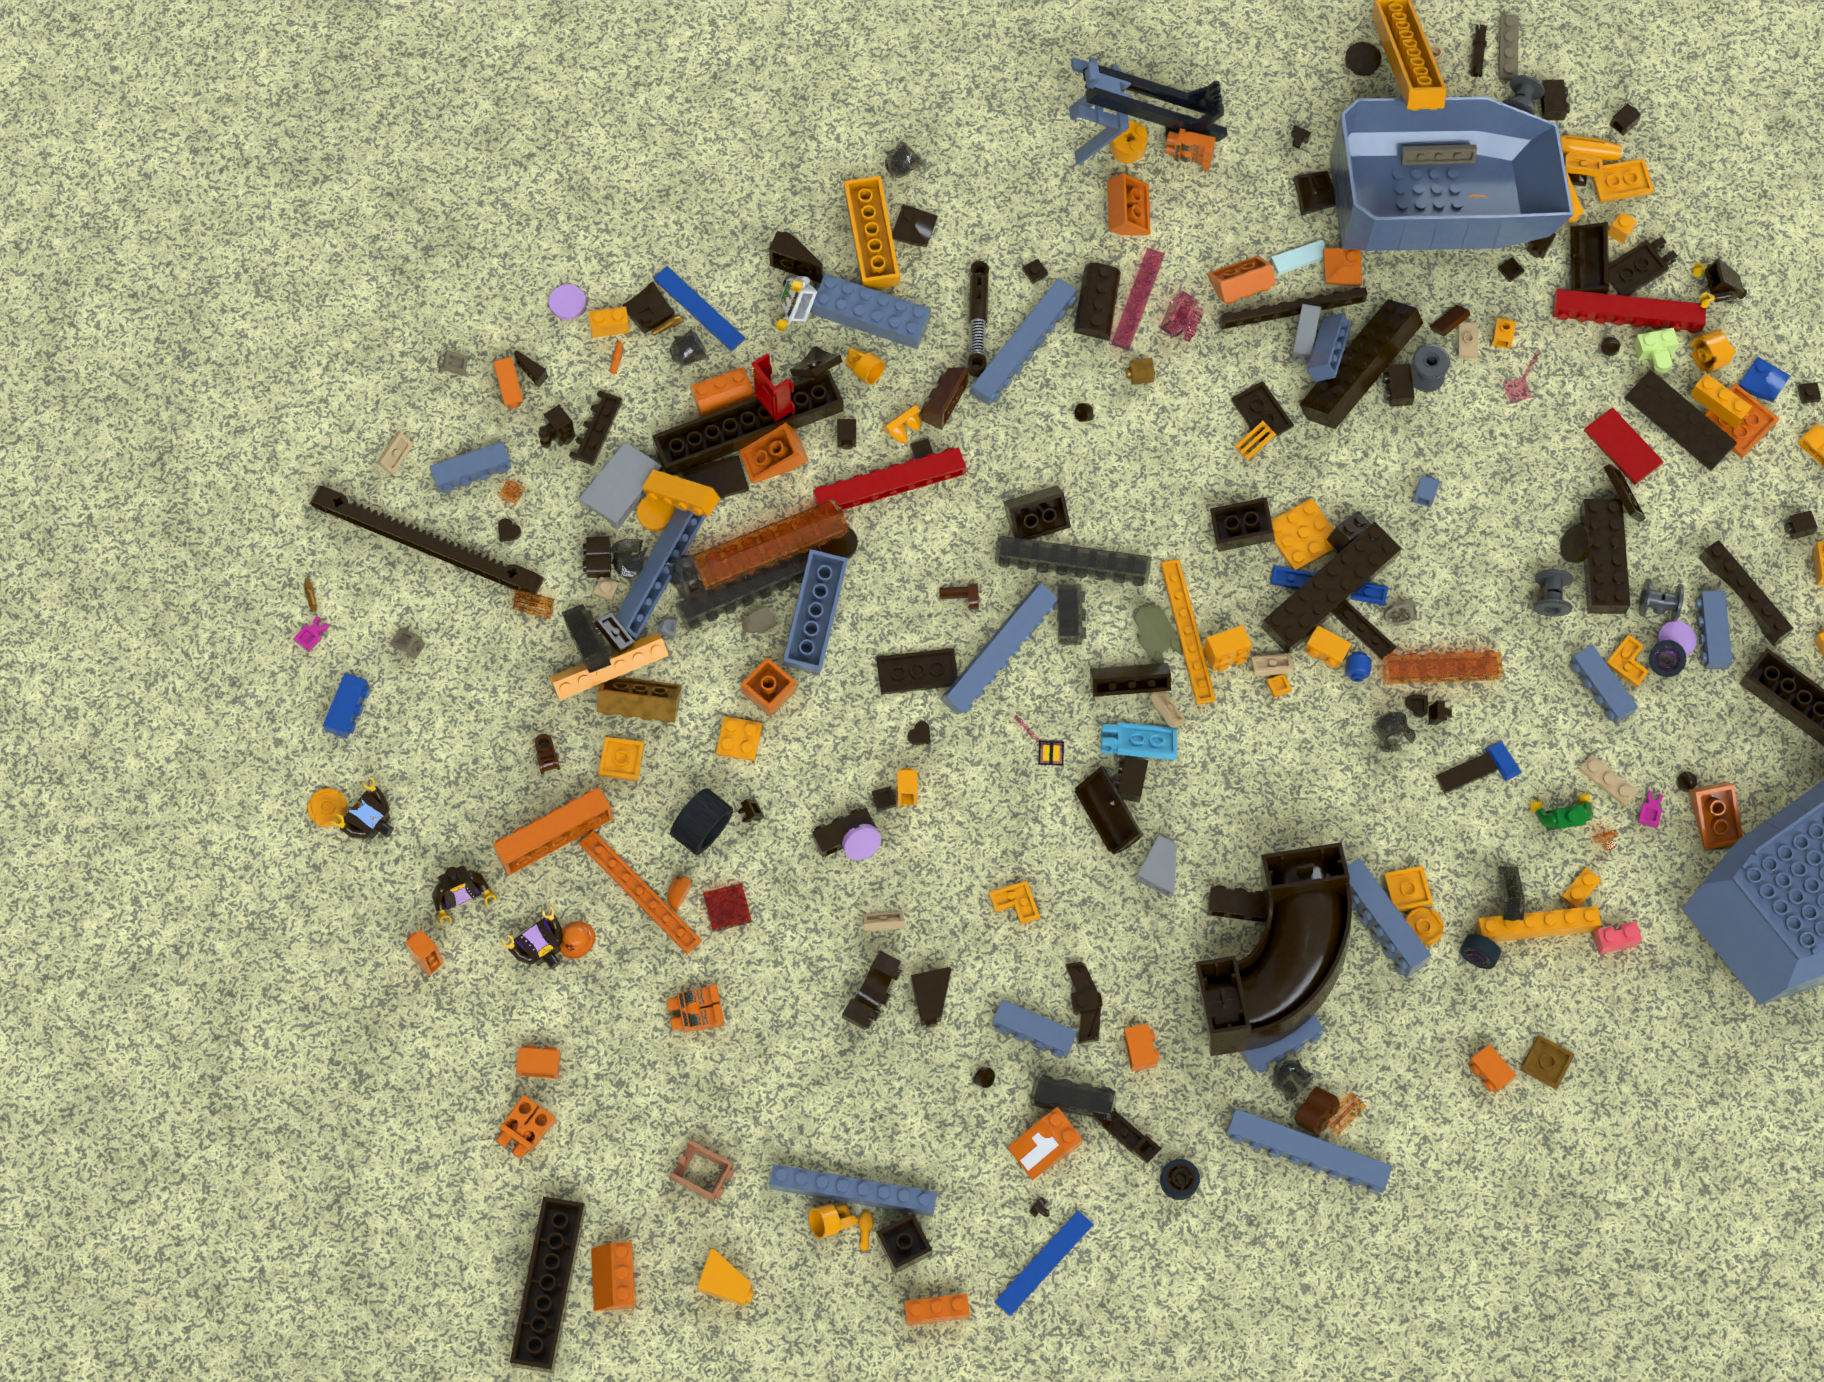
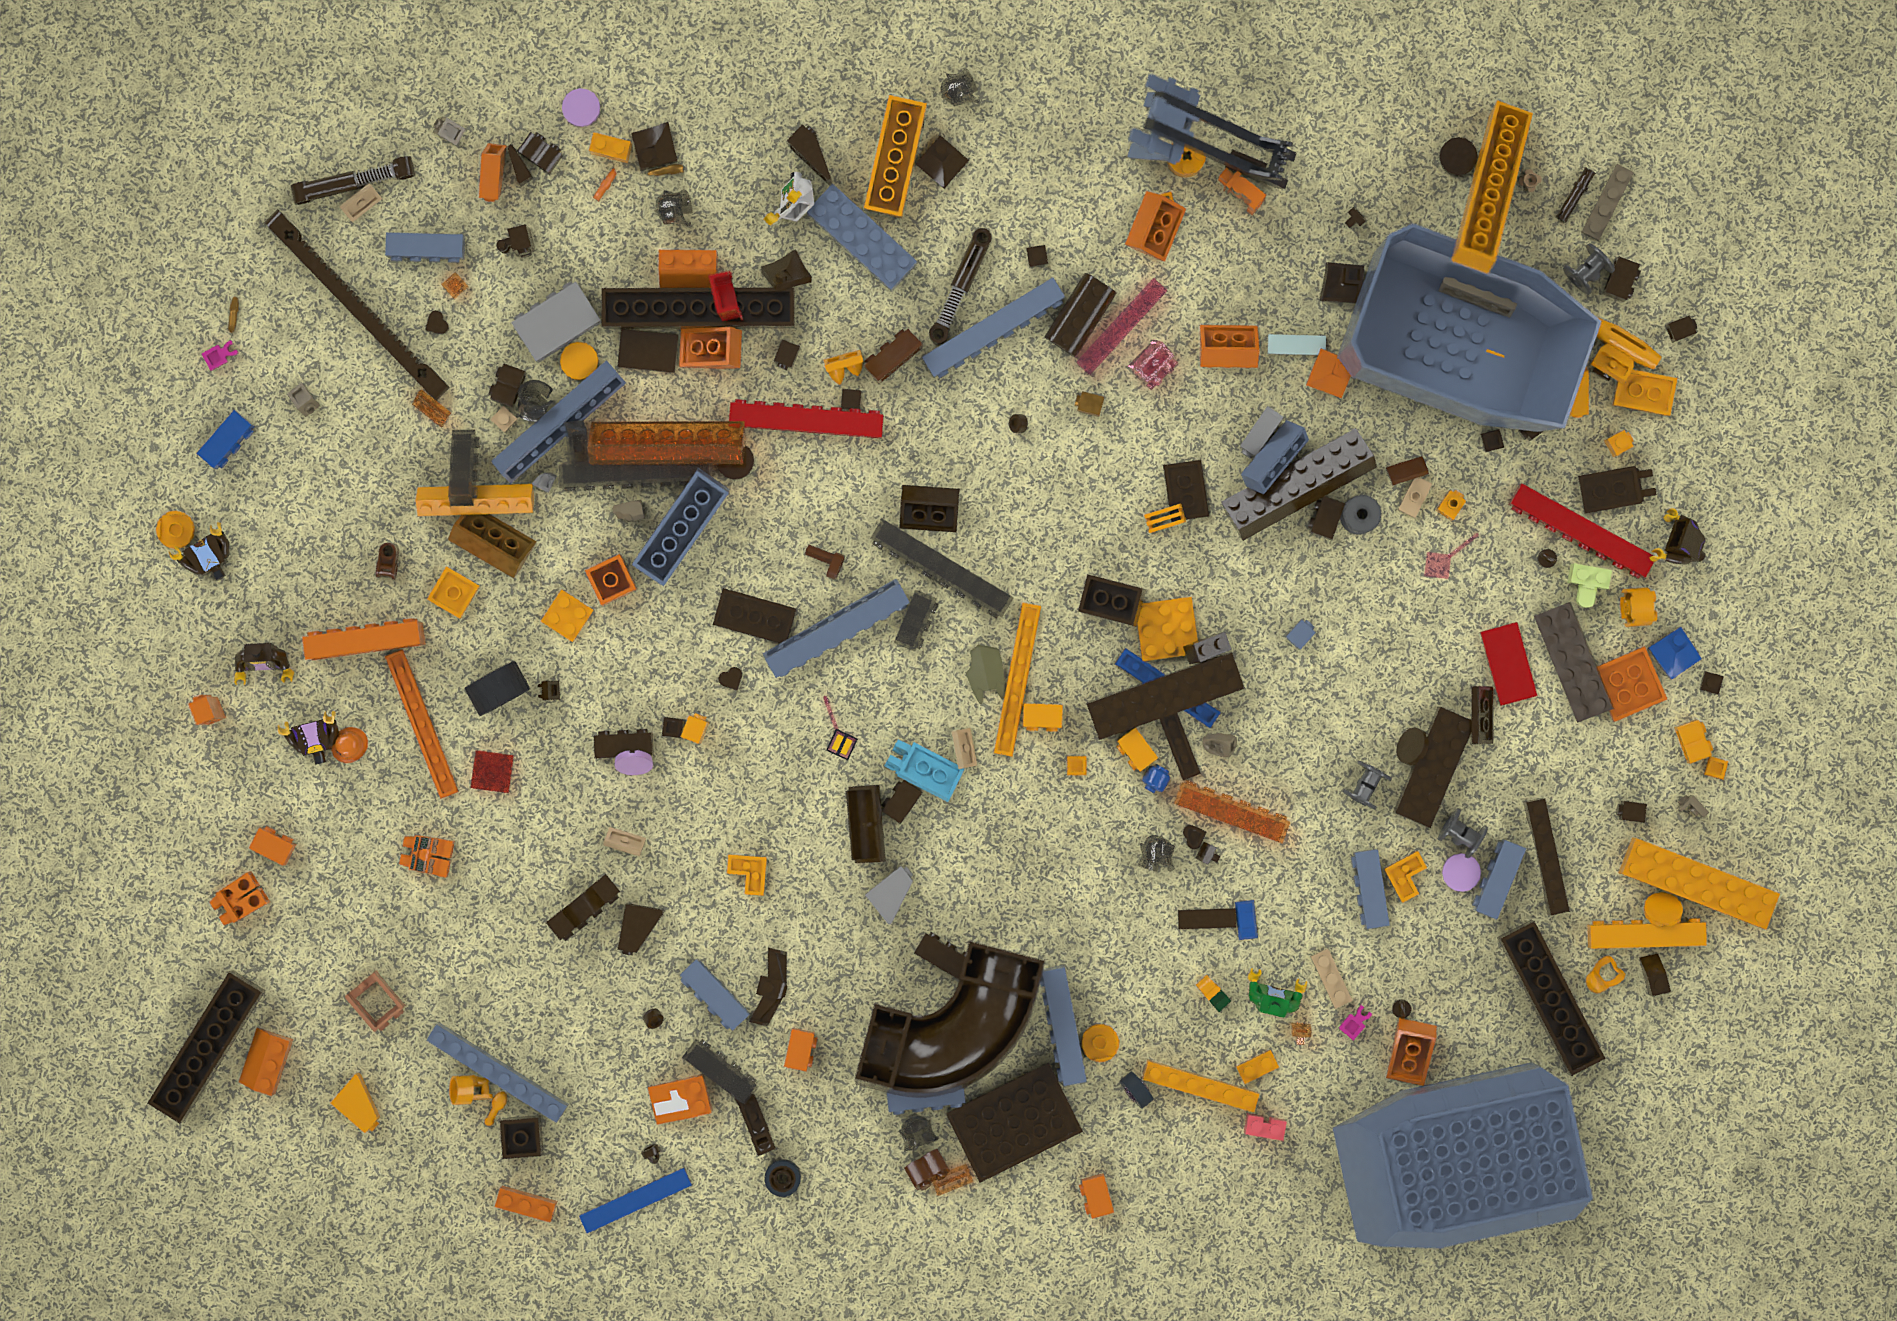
camera: 30 degrees right, 20 degrees up
dark brown hinge [569,391,623,466] -> none
plate [595,612,635,654] -> none
light orange brick [642,469,720,517] -> none
blue tile [654,266,745,352] -> none
orange brick [667,875,692,912] -> none
light orange piece [845,348,885,385] -> none
dark brown brick [1090,663,1171,697] -> none
dark brown plate [1219,288,1368,330] -> none
sand blue brick [1226,1109,1393,1194] -> none
tan plate [1251,653,1294,677] -> none
light orange plate [1383,866,1433,912] -> none
clear smoke brick [1496,866,1525,921] -> none
pearl gold tile [1520,1034,1575,1090] -> none
dark brown container [1570,222,1609,294] -> none
wheel [1649,640,1687,677] -> none
light orange brick [1690,373,1753,429] -> none
none -> dark brown piece [290,156,416,205]
none -> dark brown brick [517,132,563,175]
none -> dark brown plate [946,1062,1083,1183]
none -> leg [1196,975,1231,1012]

